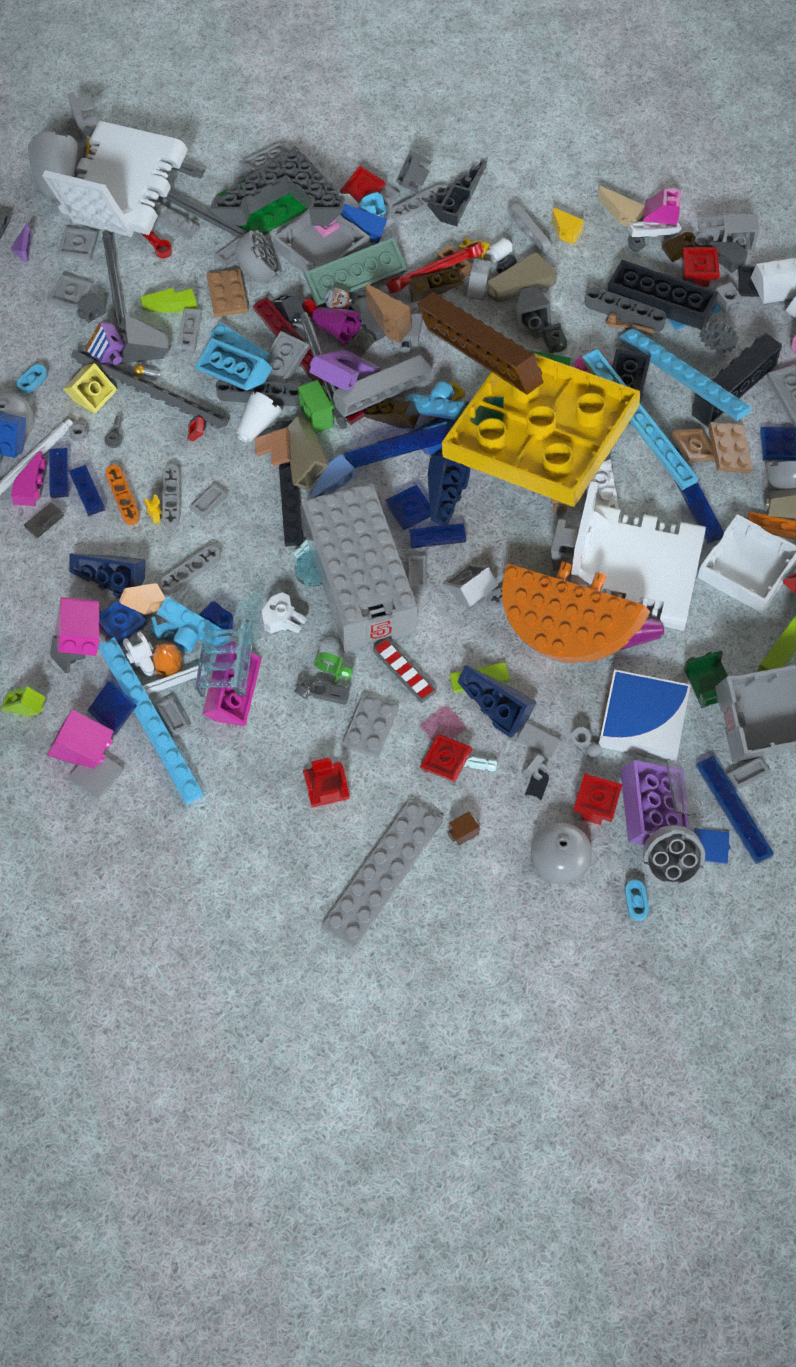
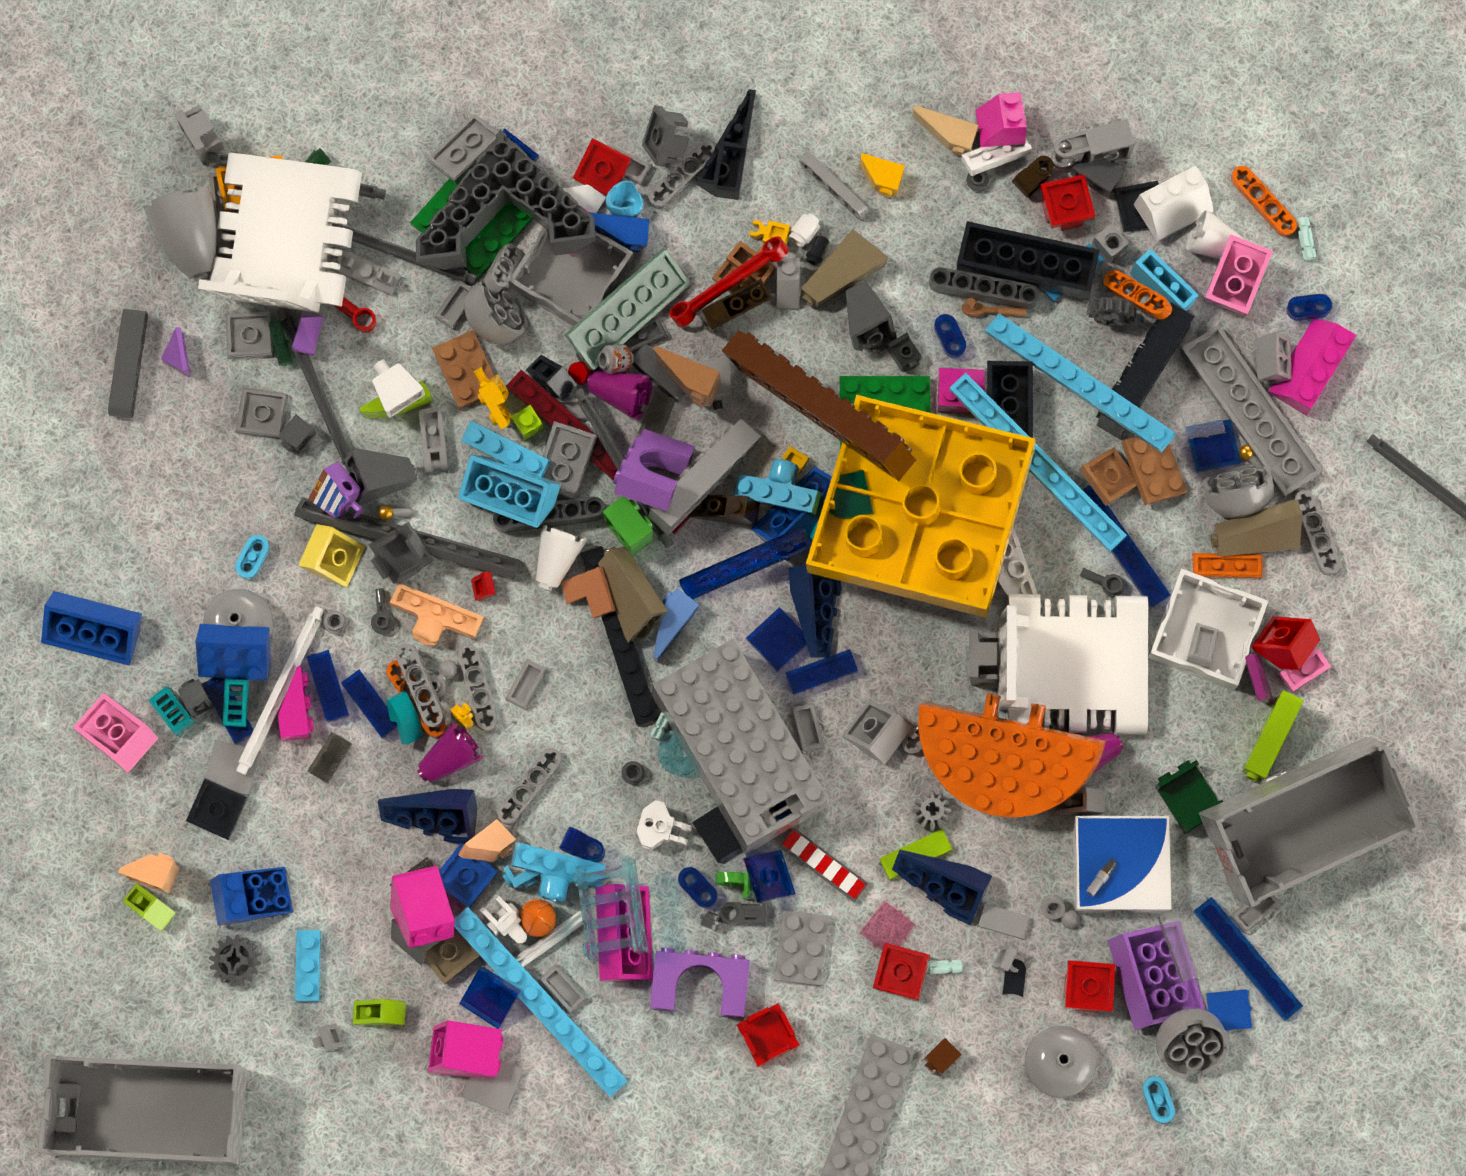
camera: 15 degrees left, 15 degrees up
none -> clear green axle [268,320,293,366]
none -> medium lavender slope [291,310,323,356]
none -> dark grey panel [369,522,433,584]
none -> white torso [372,359,425,418]
none -> teal slope [386,691,424,745]
none -> light nougat plate [390,583,484,646]
none -> light grey beam [396,643,446,728]
none -> magenta cone [417,722,483,783]
none -> light grey plate [423,660,457,698]
none -> dark tan plate [425,927,481,985]
none -> yellow plate [473,367,511,429]
none -> light grey beam [484,243,521,292]
none -> lime brick [511,405,544,442]
none -> dark grey plate [621,761,645,785]
none -> medium lavender arch [650,948,750,1019]
none -> clear blue plate [678,867,717,909]
none -> black tile [692,806,741,862]
none -> clear blue tile [743,850,796,903]
none -> light grey gear [912,791,952,831]
none -> clear blue plate [934,314,966,358]
none -> light grey slope [1051,787,1105,816]
none -> dark grey plate [1080,568,1125,597]
none -> light grey piece [1086,857,1116,897]
none -> orange beam [1103,270,1172,320]
none -> medium azure brick [1130,249,1199,311]
none -> clear piece [1180,400,1225,439]
none -> light grey tile [1187,623,1219,668]
none -> magenta tile [1245,654,1274,704]

